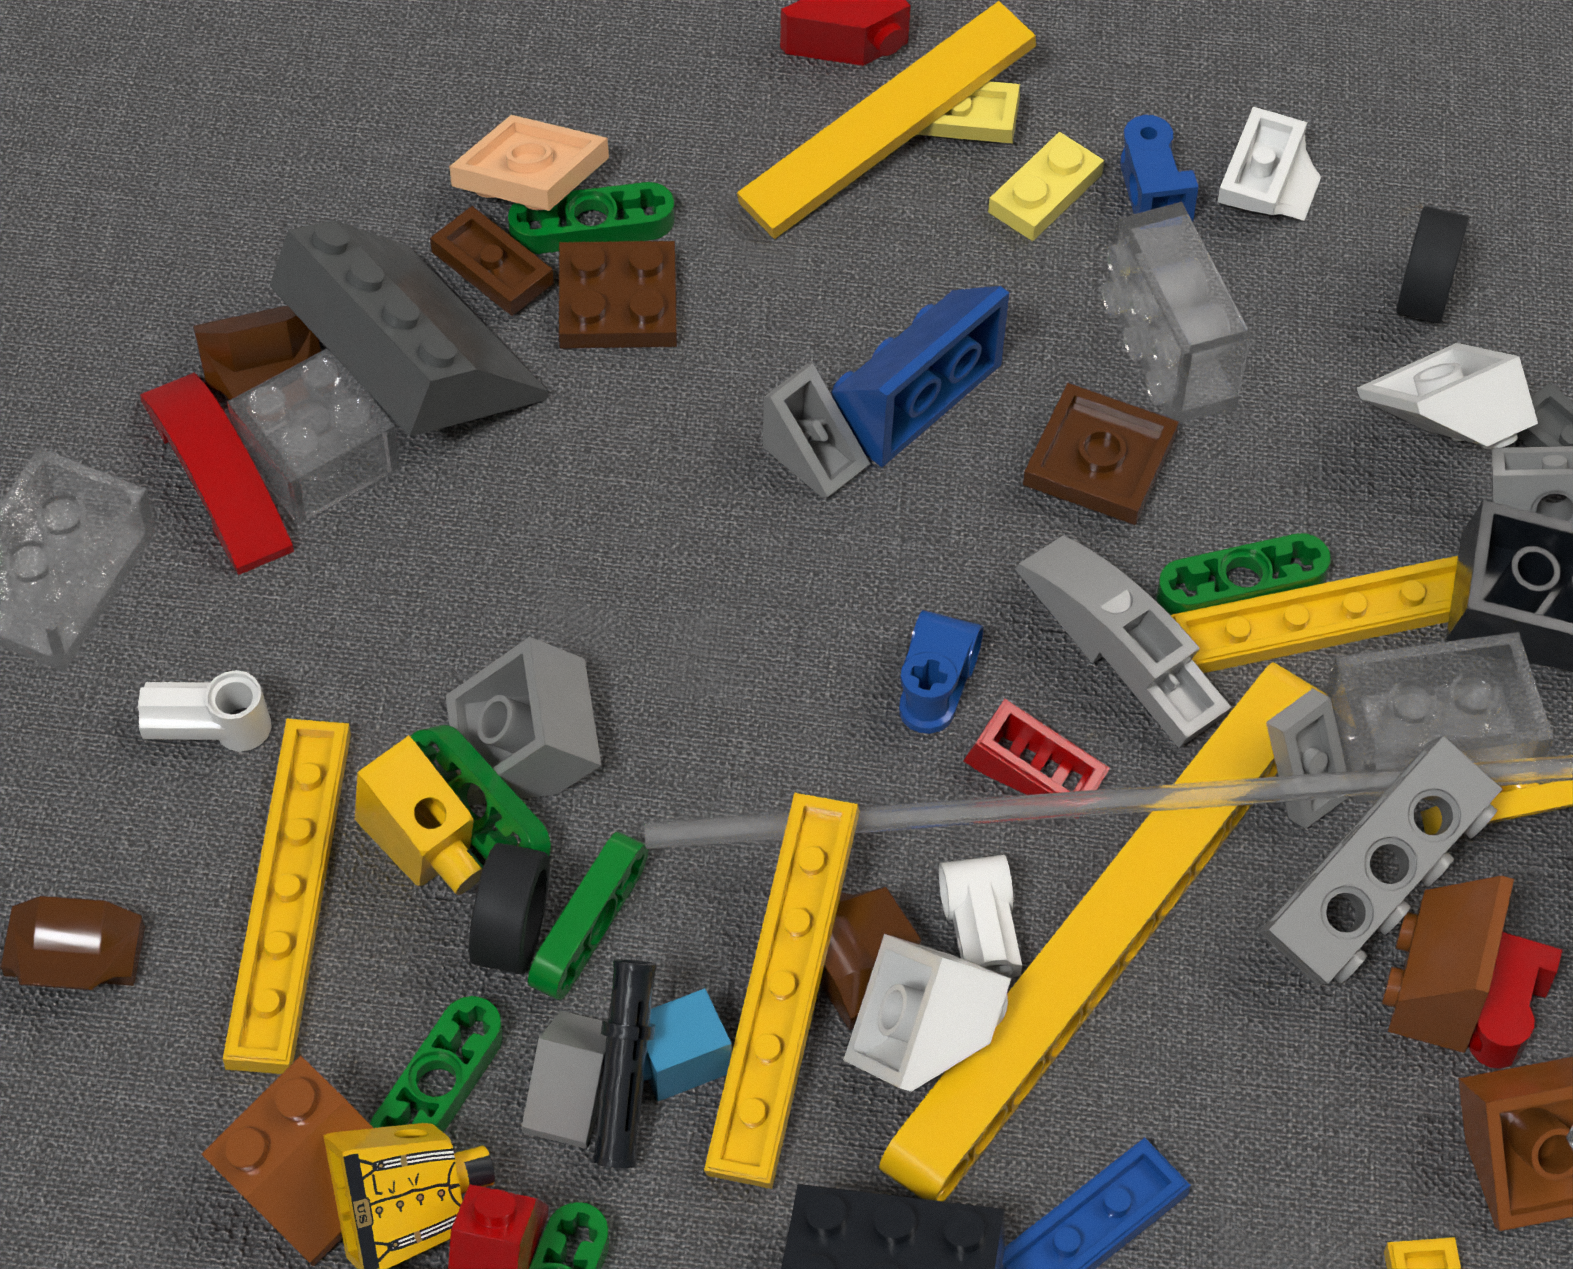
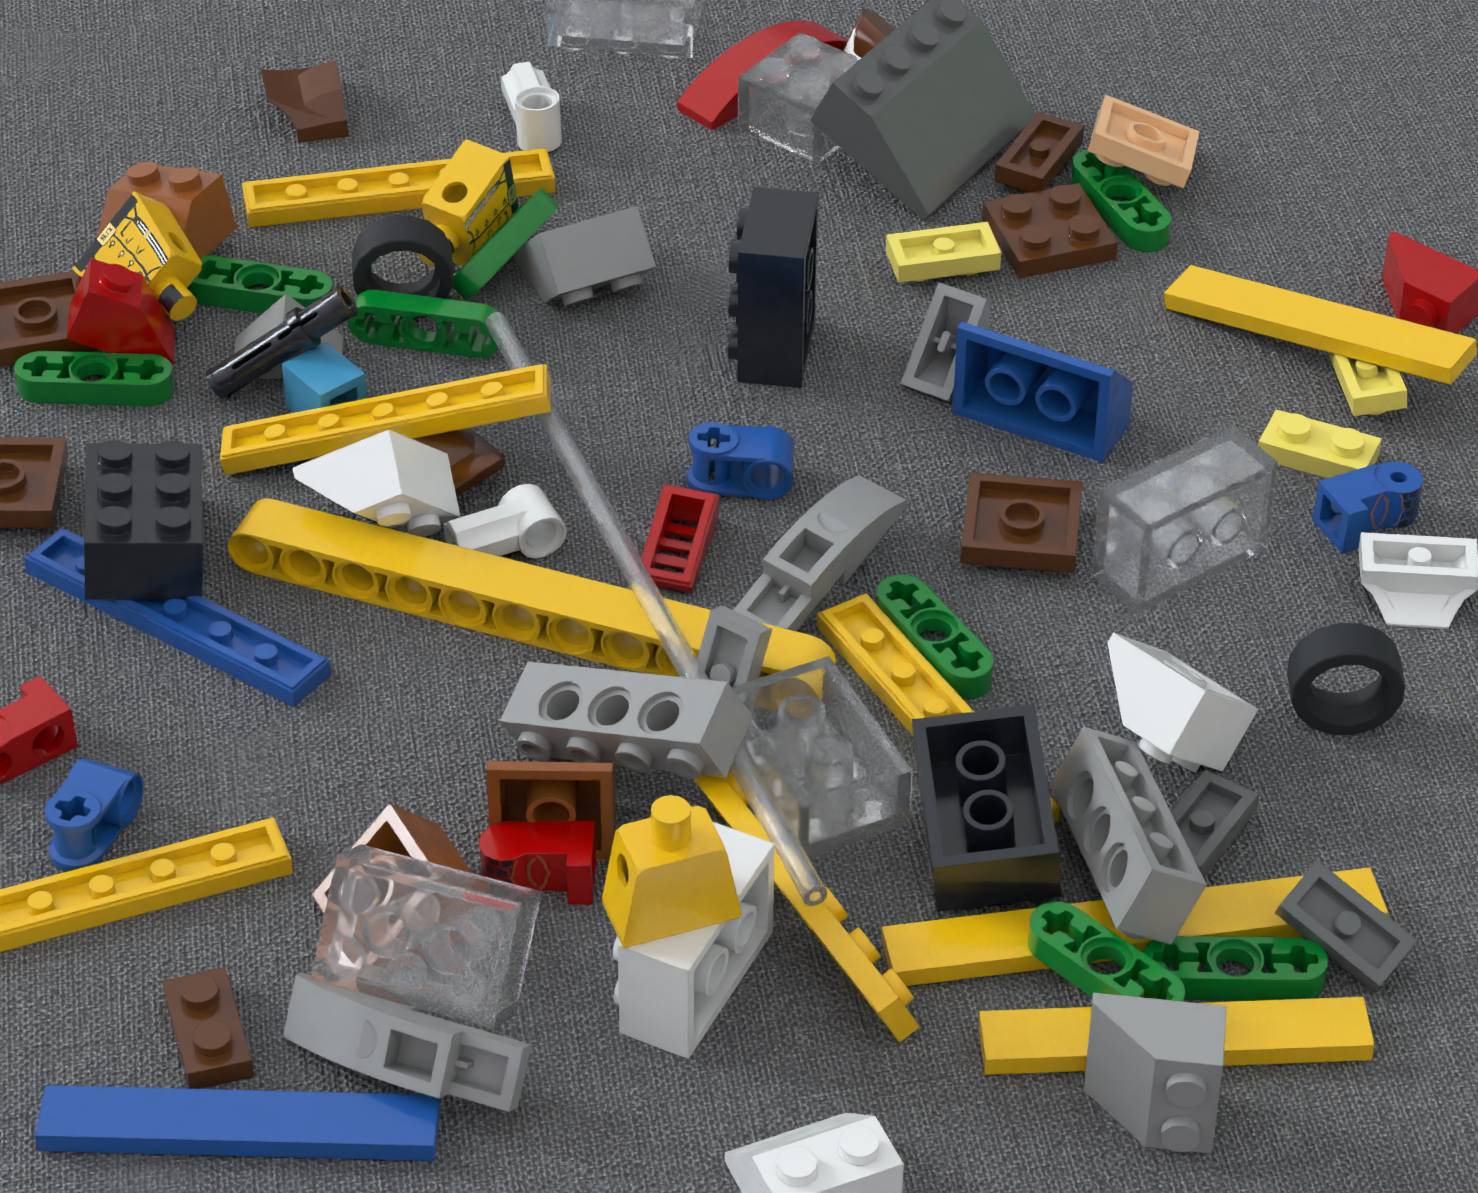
camera: 75 degrees right, 15 degrees down
none -> black brick [728,187,819,388]
none -> light yellow plate [886,222,1001,283]

